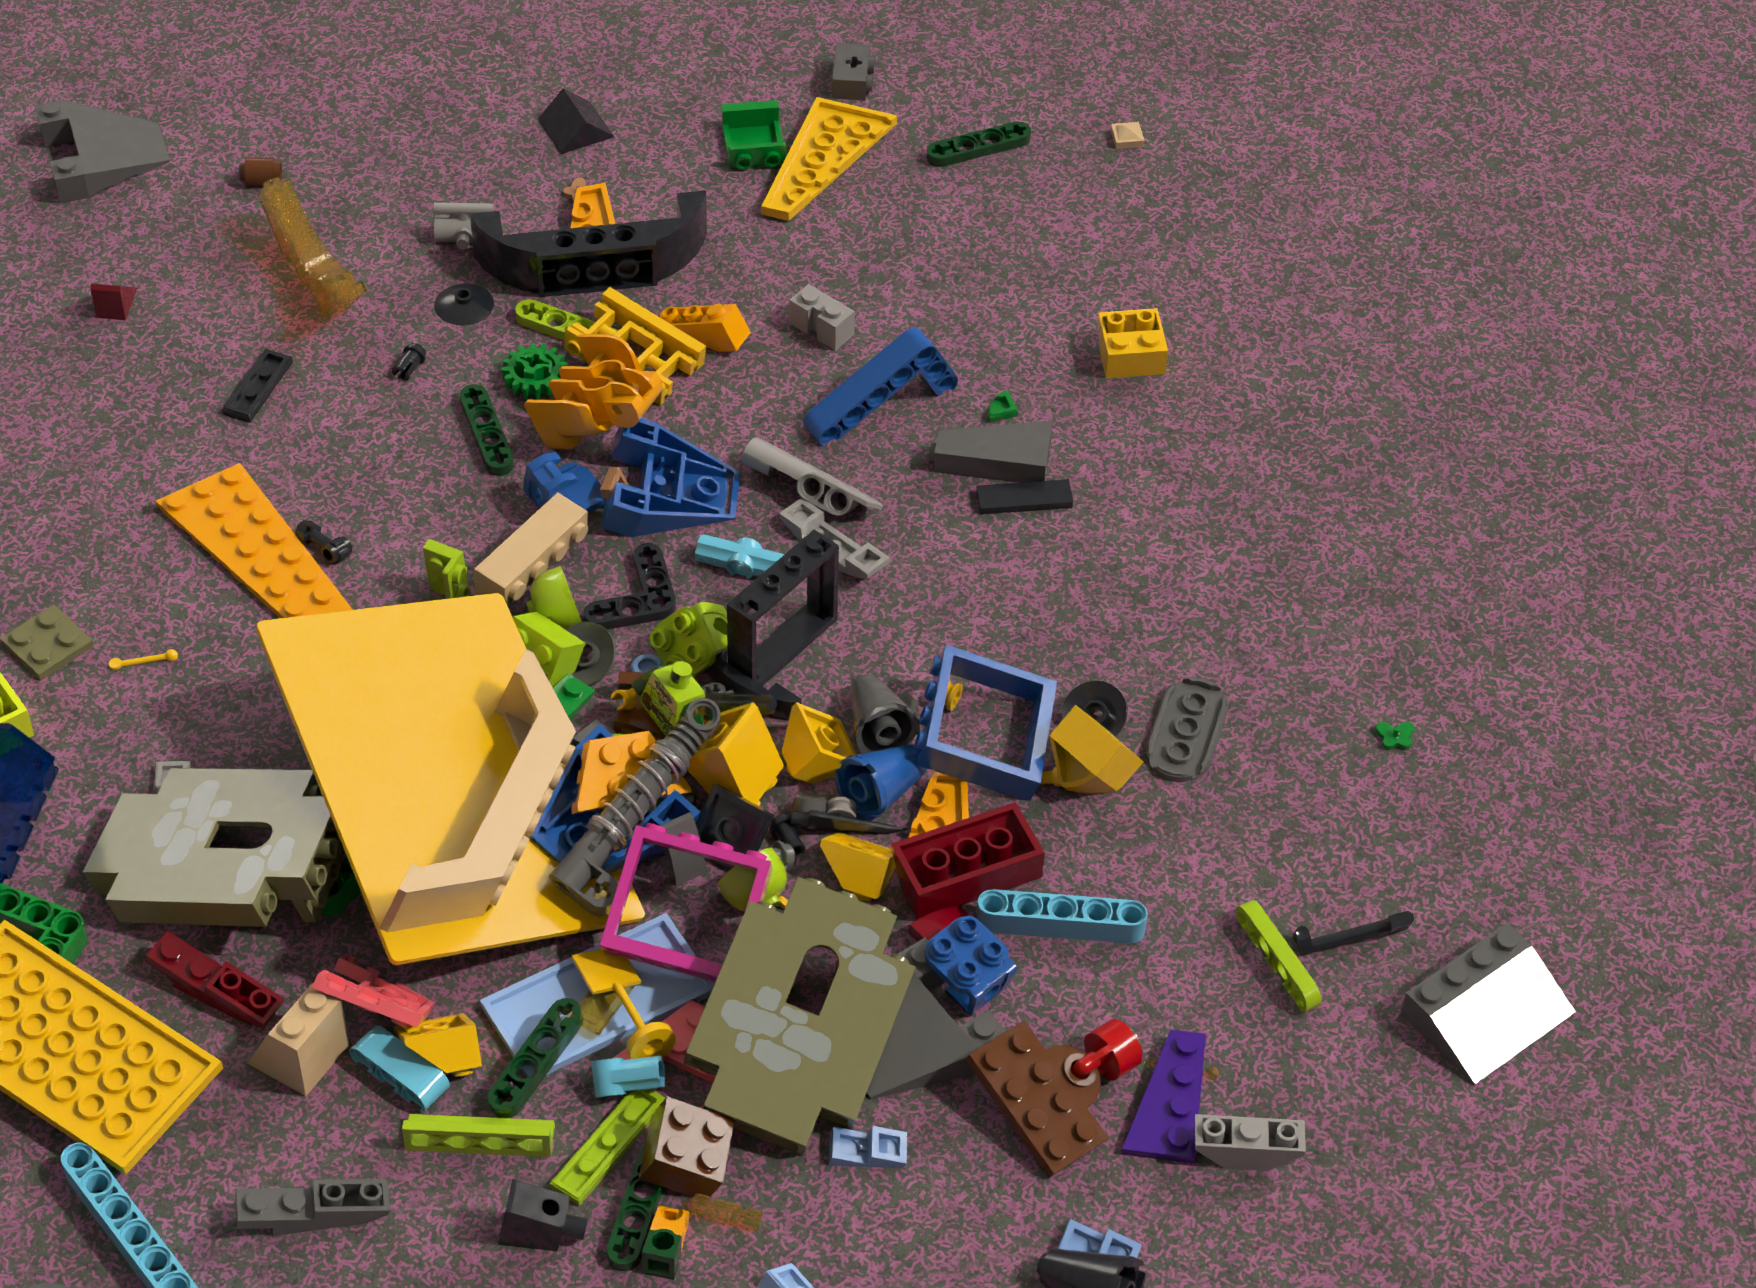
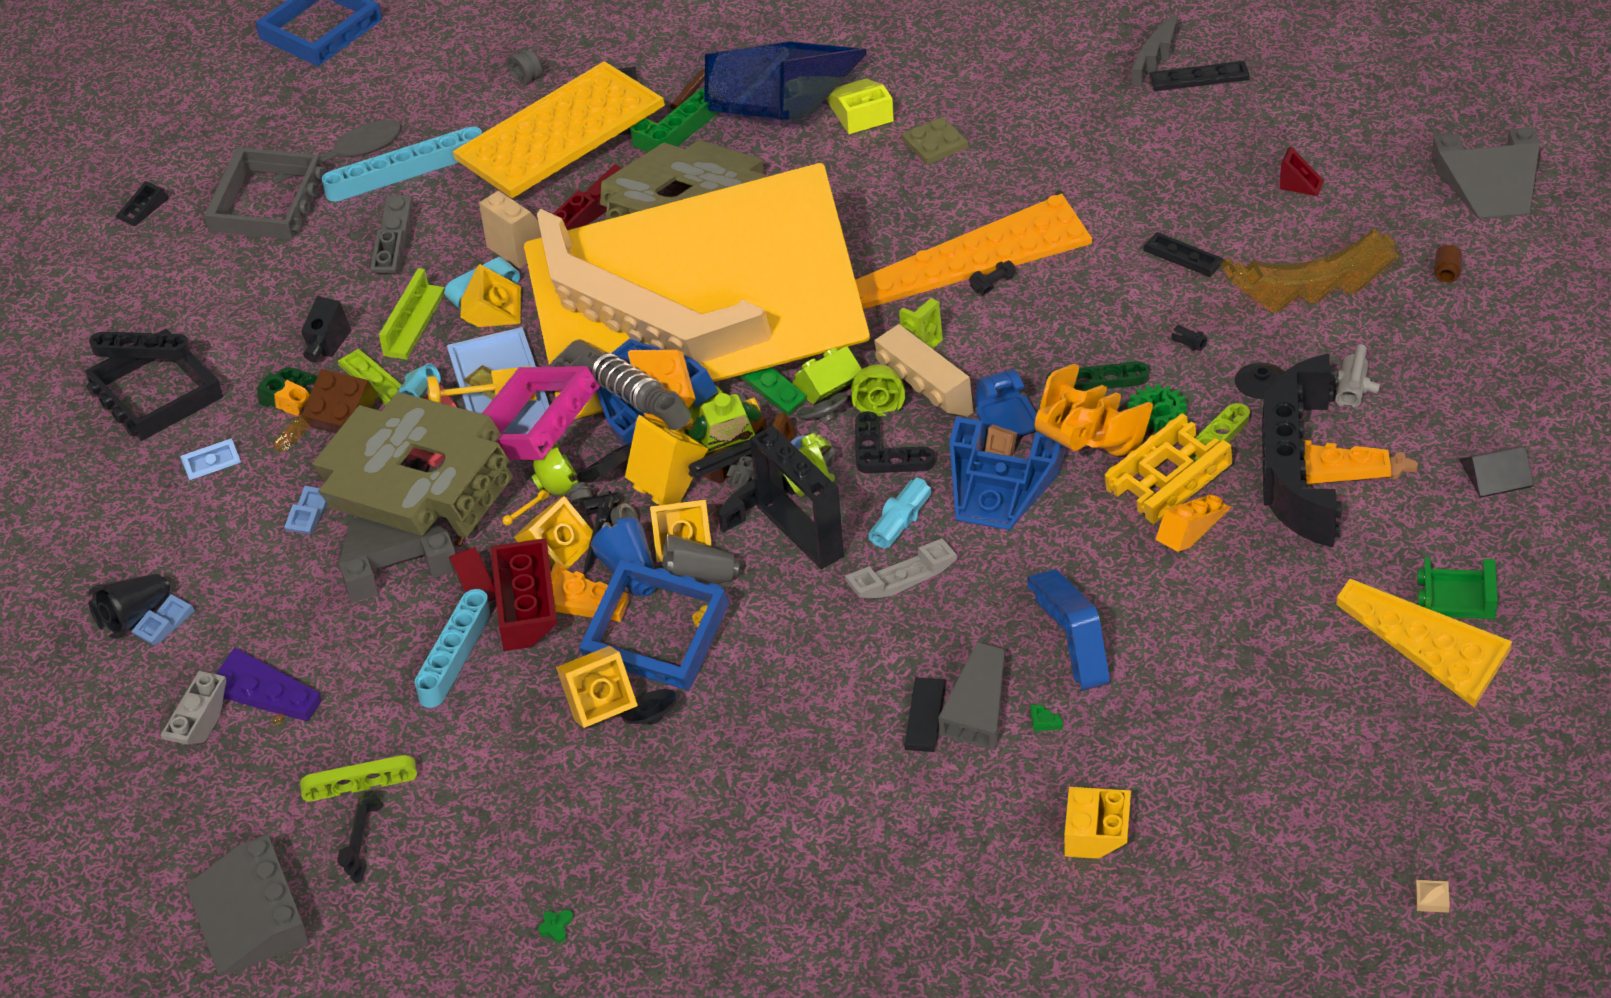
camera: 110 degrees right, 5 degrees down
yellow hinge [109,649,178,670] -> none
coral wing [312,953,435,1028] -> none
dark green beam [488,998,584,1118] -> none
dark grey slope [660,812,706,886] -> none
light grey panel [741,437,883,516] -> none
light grey brick [789,284,855,351] -> none
dark grey brick [832,43,875,101] -> none
blue piece [925,916,1017,1016] -> none
dark green beam [927,121,1031,167] -> none
reddish brown plate [965,1019,1143,1178] -> none
dark grey tile [1146,677,1228,782] -> none

